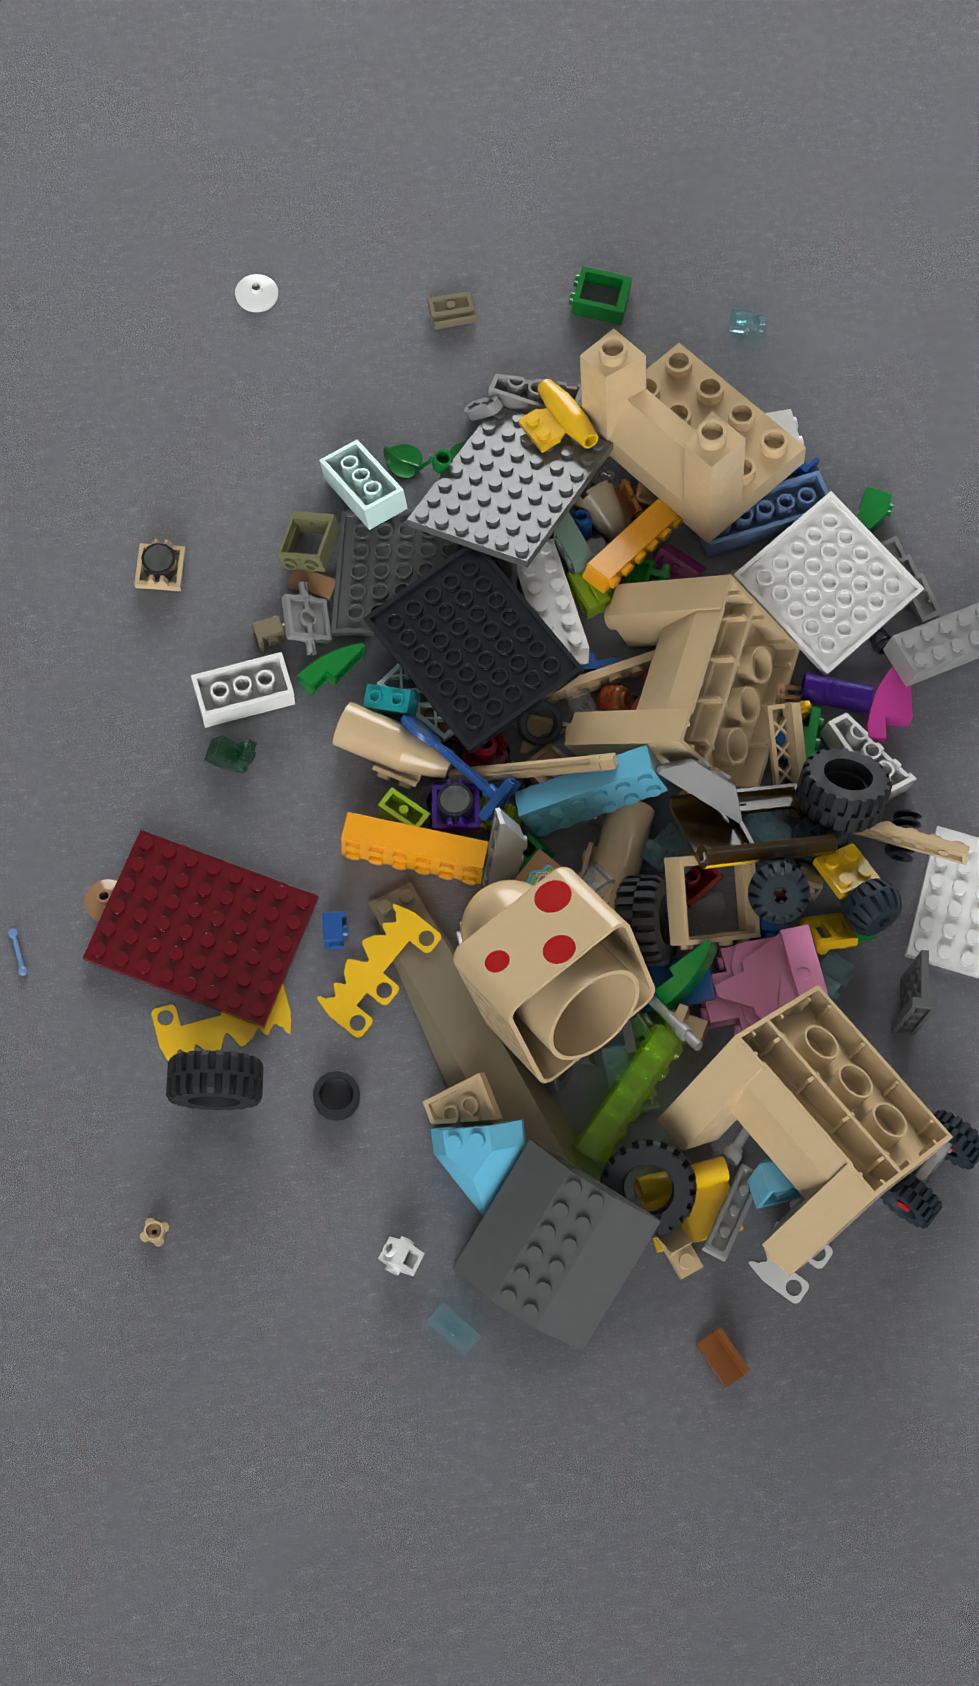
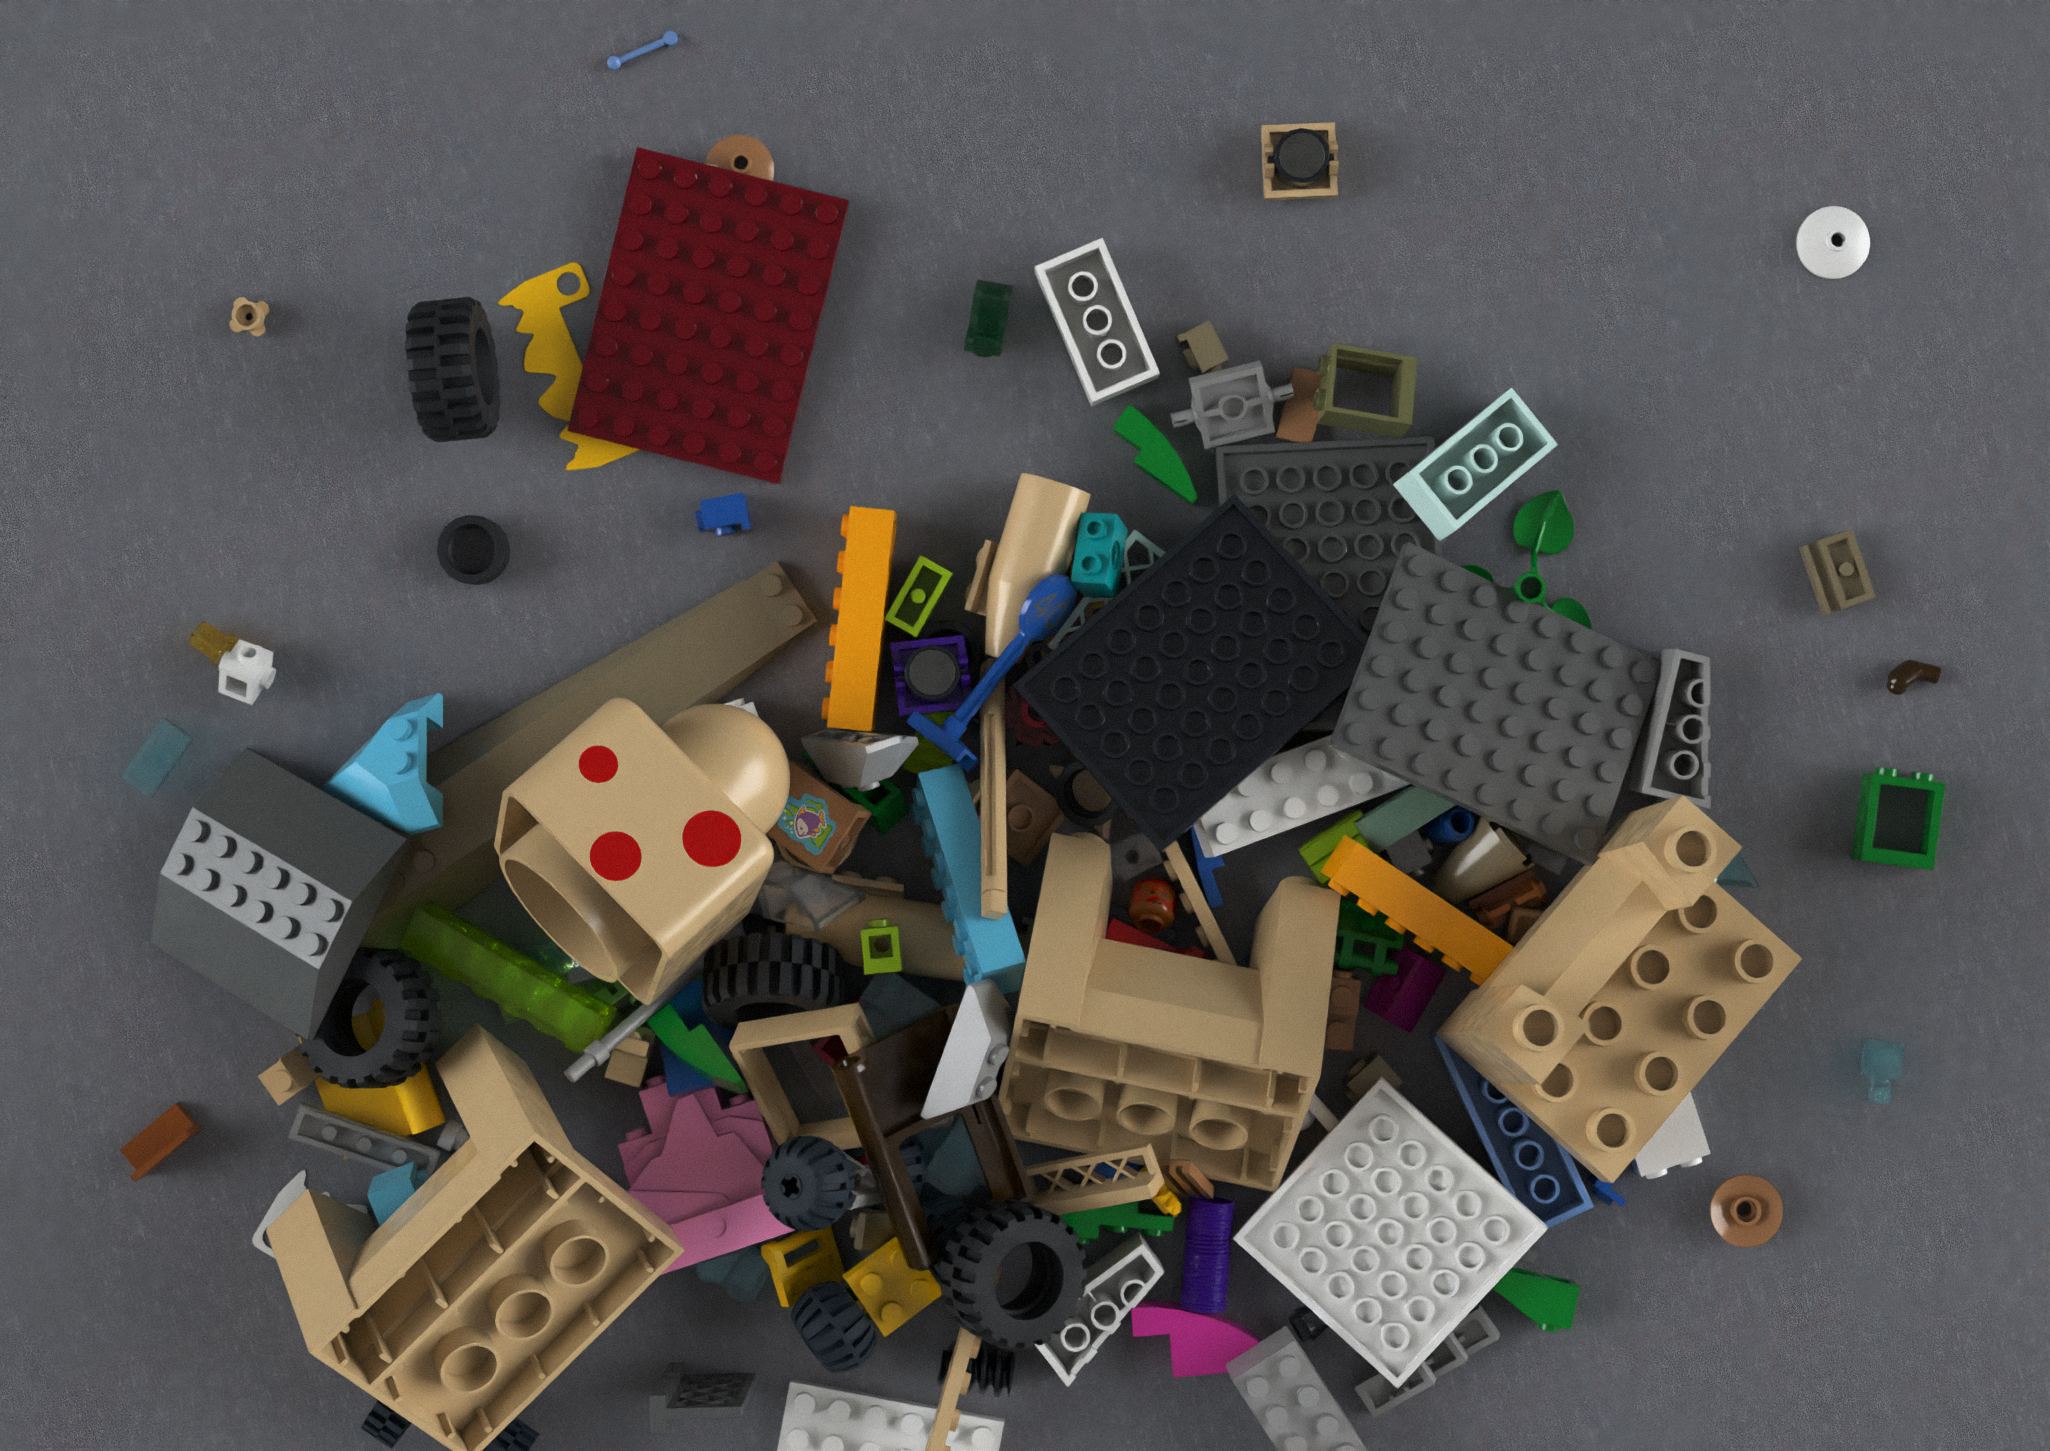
camera: 90 degrees right, 20 degrees up
yellow piece [317,904,441,1038] -> none
tan wing [423,1072,503,1125] -> none
light grey beam [464,395,503,421] -> none
yellow plate [518,379,599,453] -> none
none -> clear yellow bush [189,621,239,668]
none -> lime brick [860,918,904,975]
none -> medium nougat dish [1709,1174,1783,1248]
none -> dark brown arm [1886,660,1941,695]

